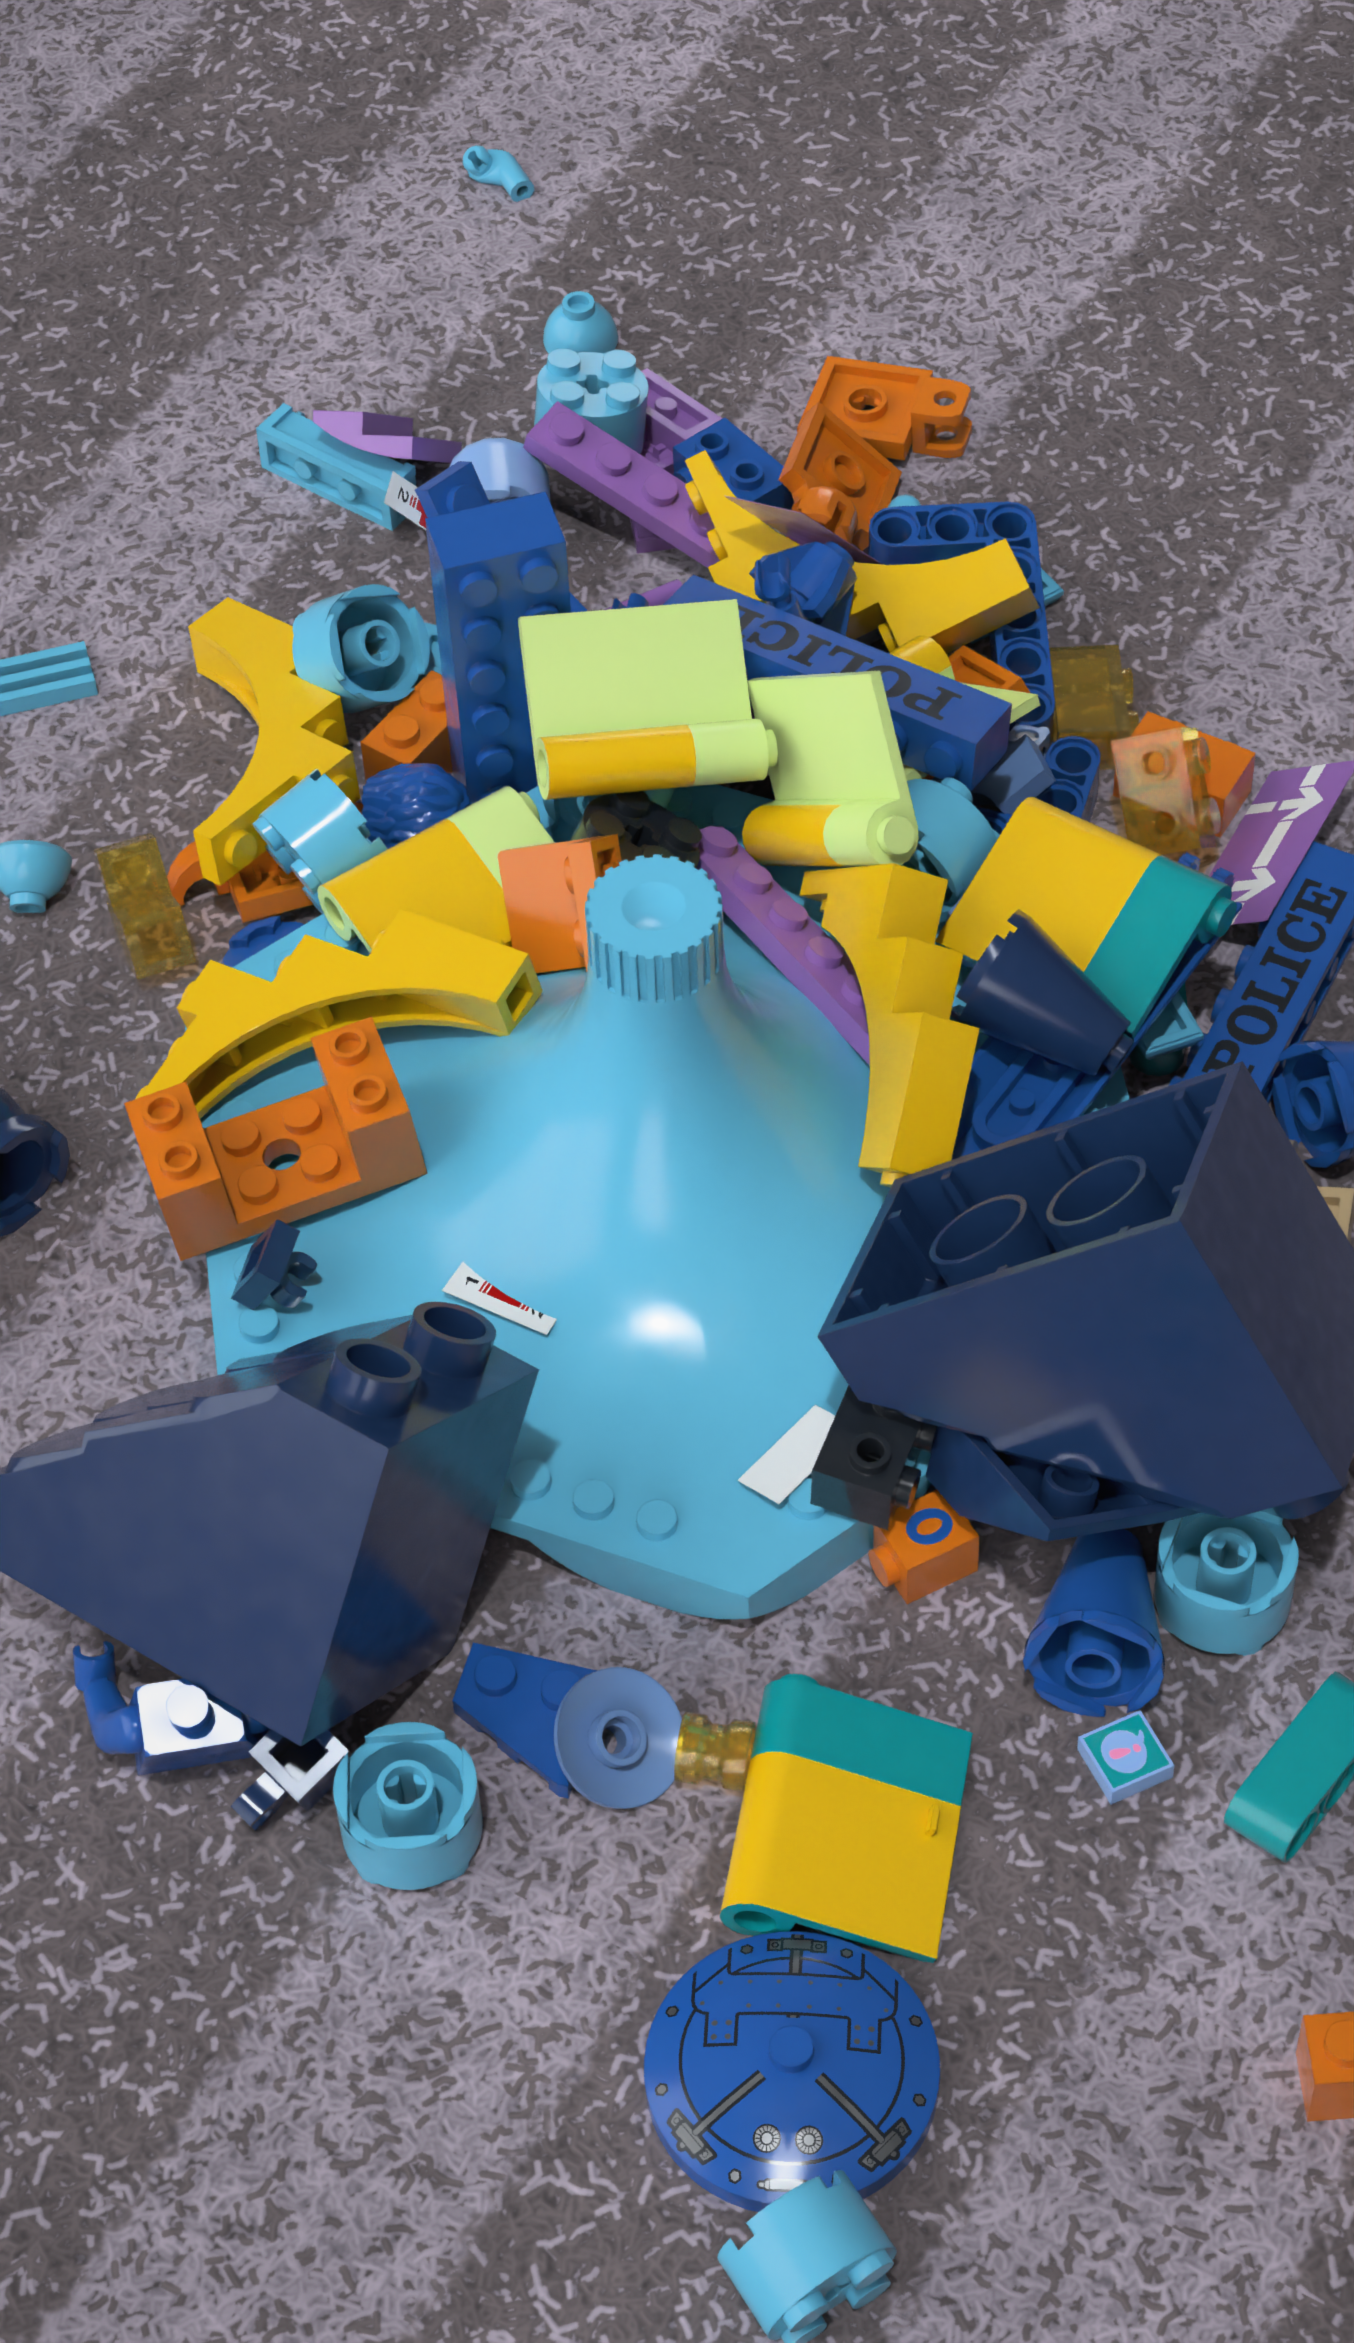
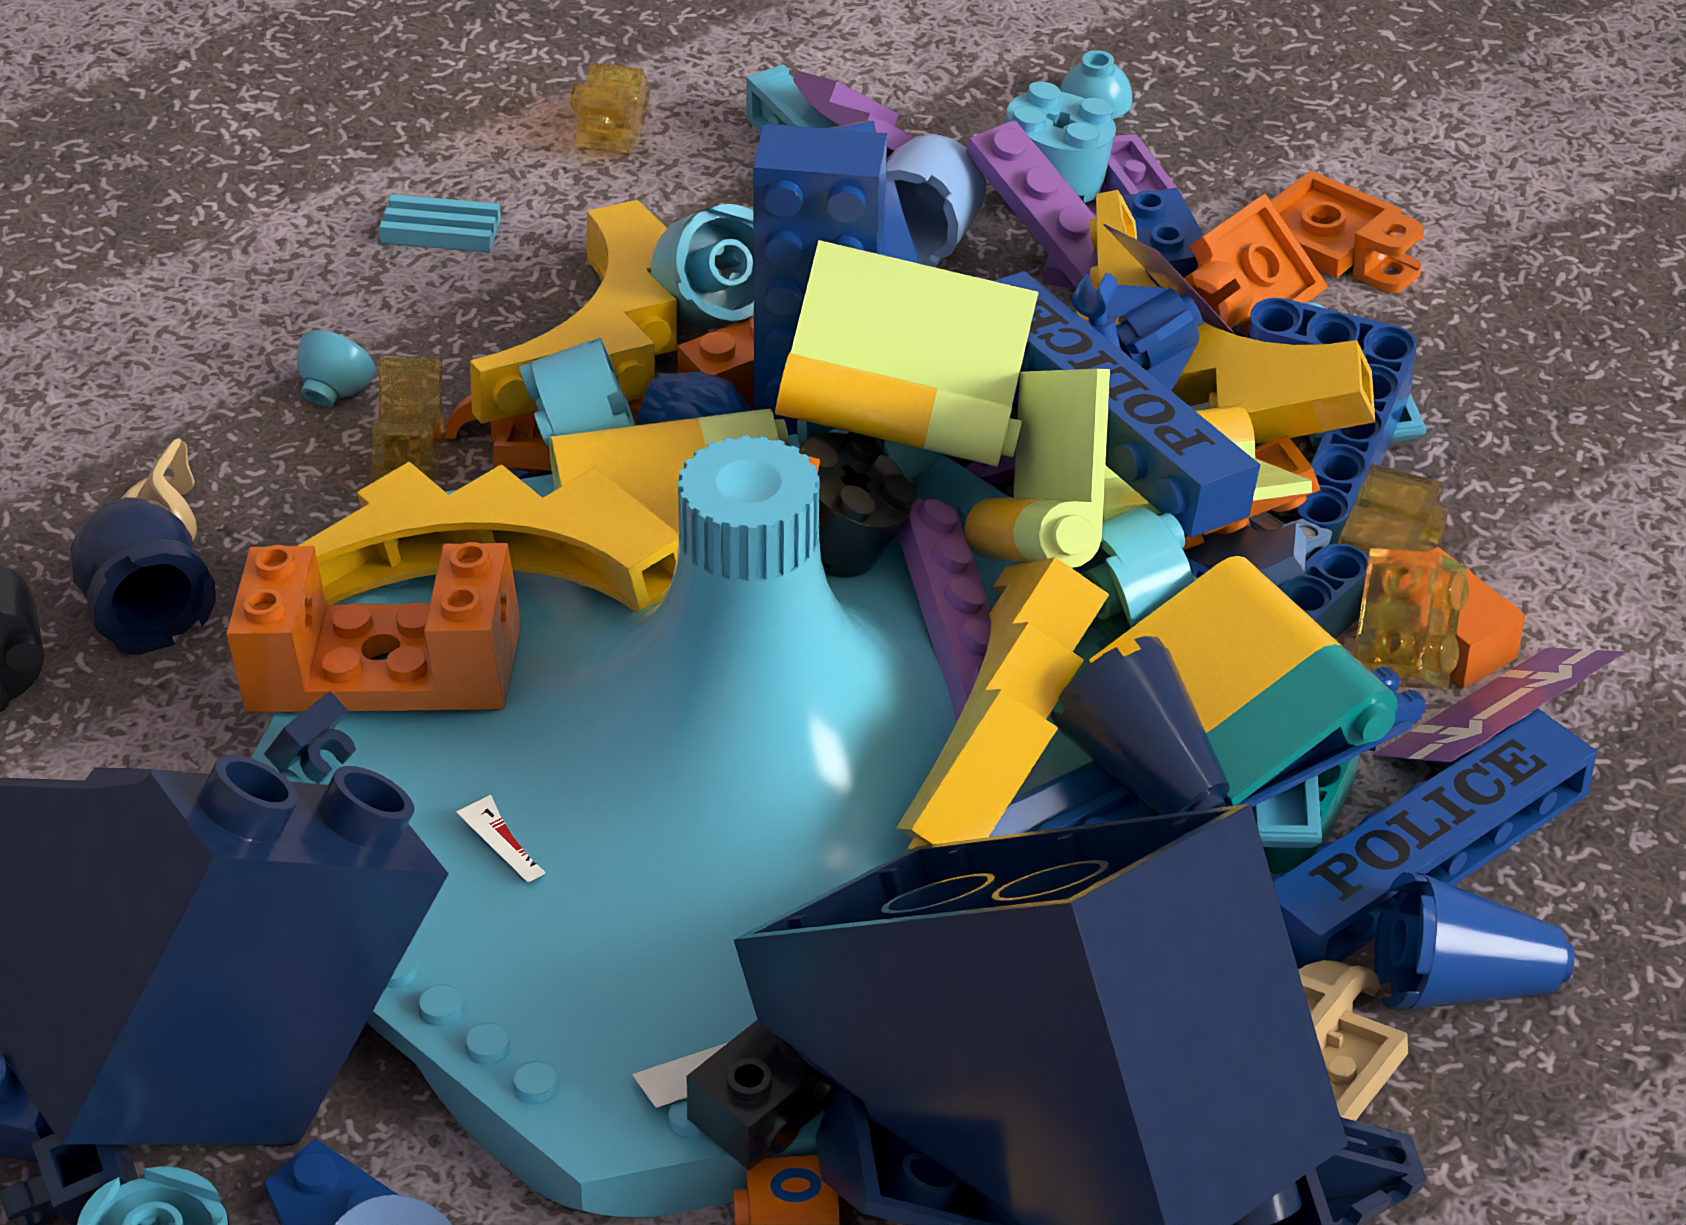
camera: 20 degrees right, 10 degrees down
none -> clear yellow brick [569,62,651,153]

